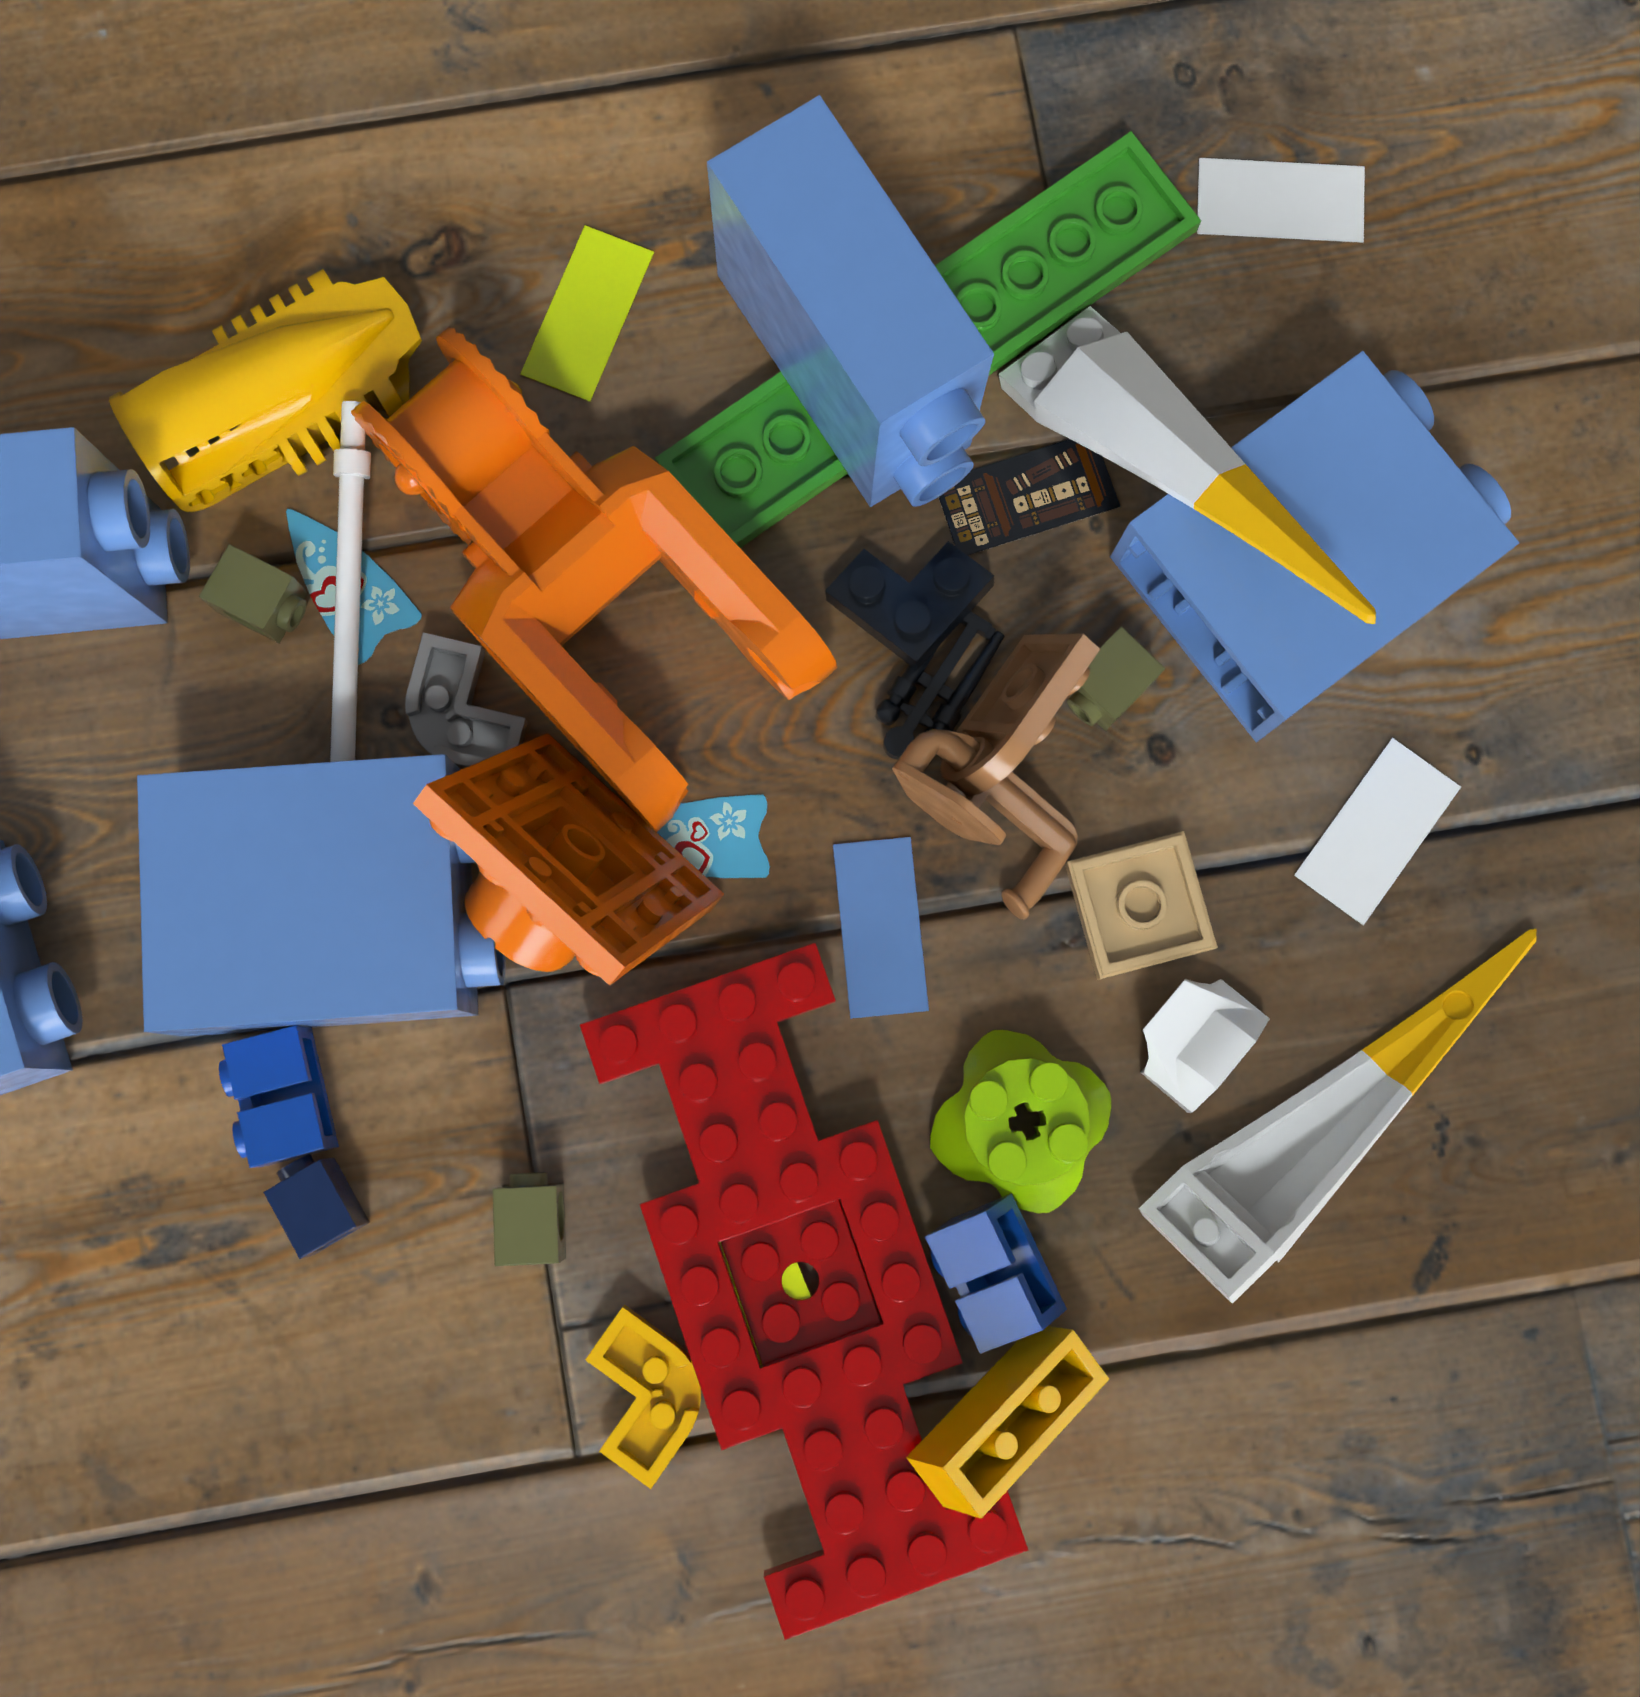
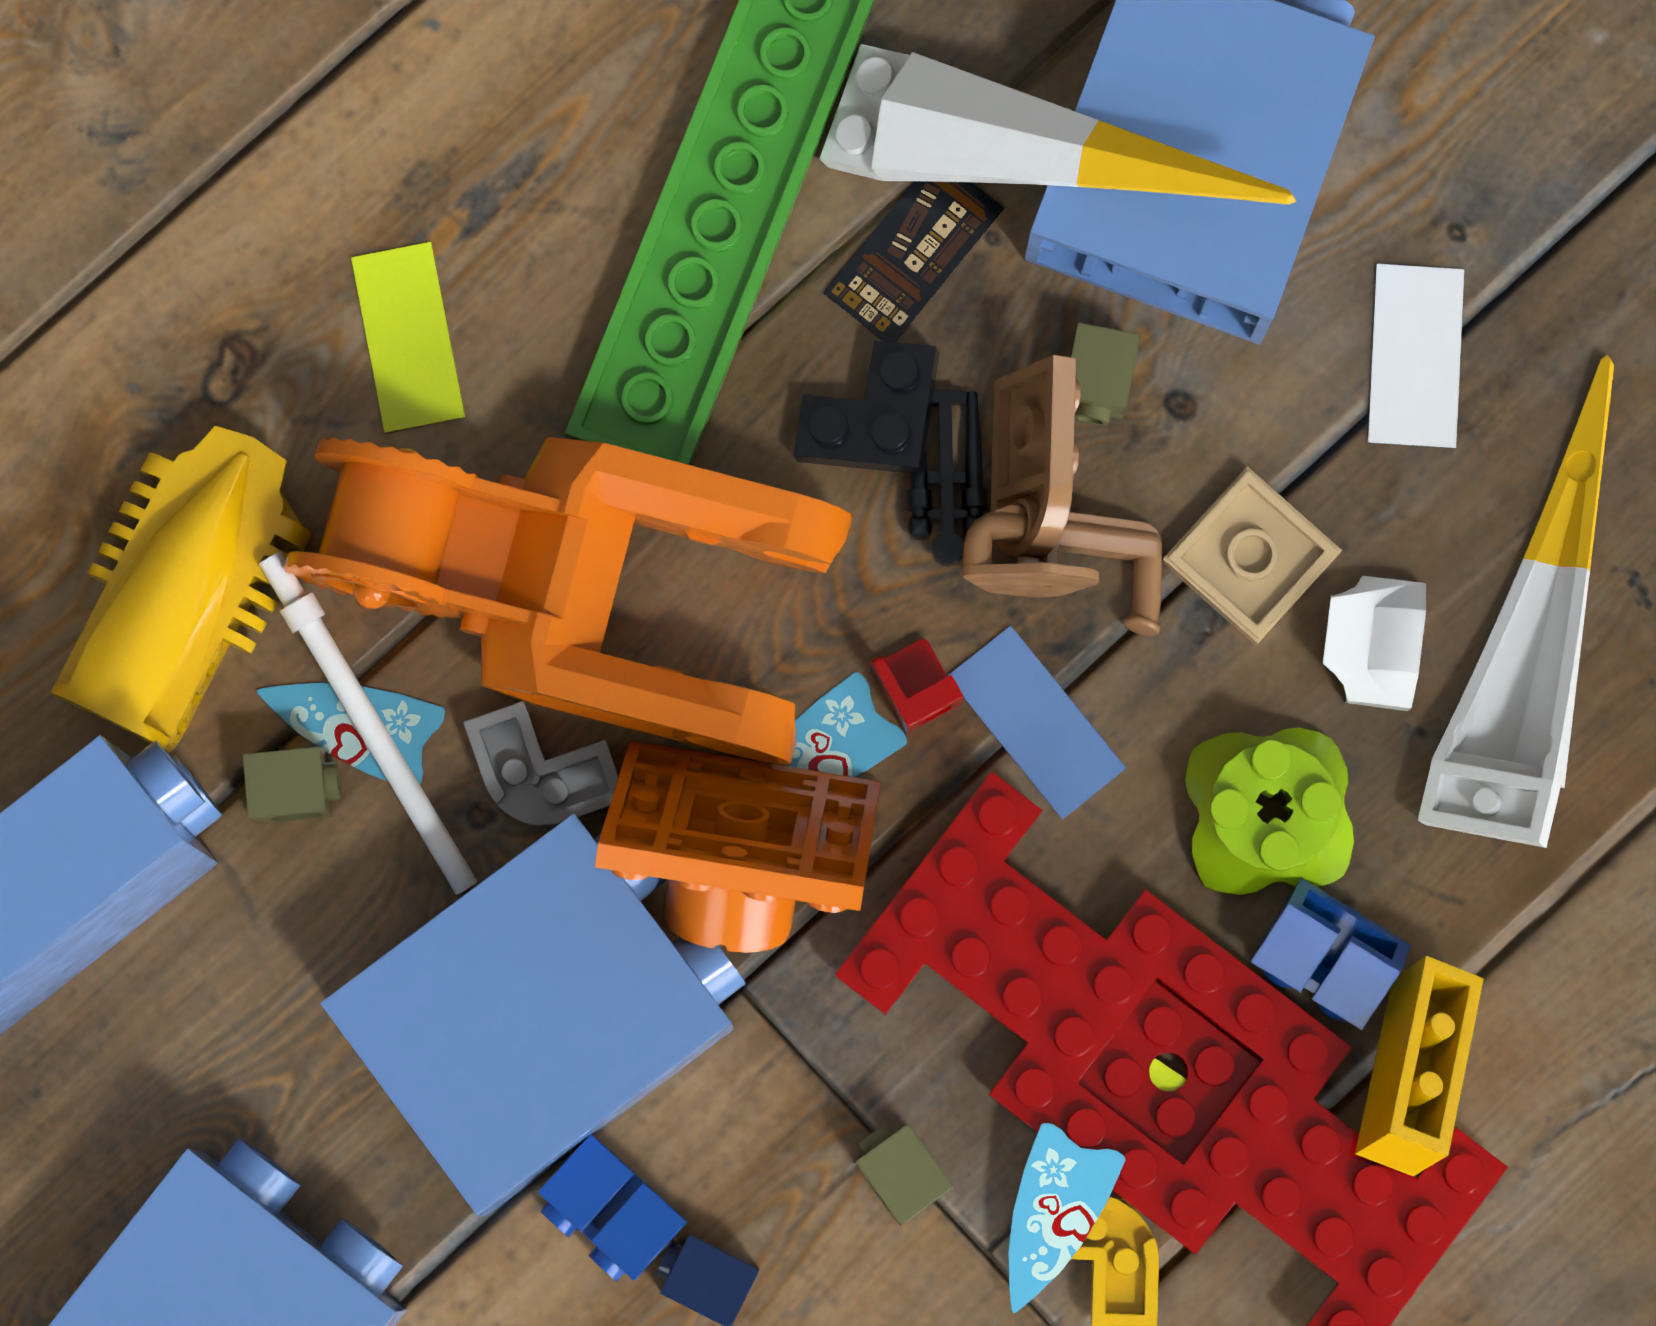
camera: 30 degrees left, 0 degrees up
medium blue brick [707,95,994,507] -> none
none -> red panel [870,639,964,735]
none -> medium azure sticker [1008,1123,1126,1313]

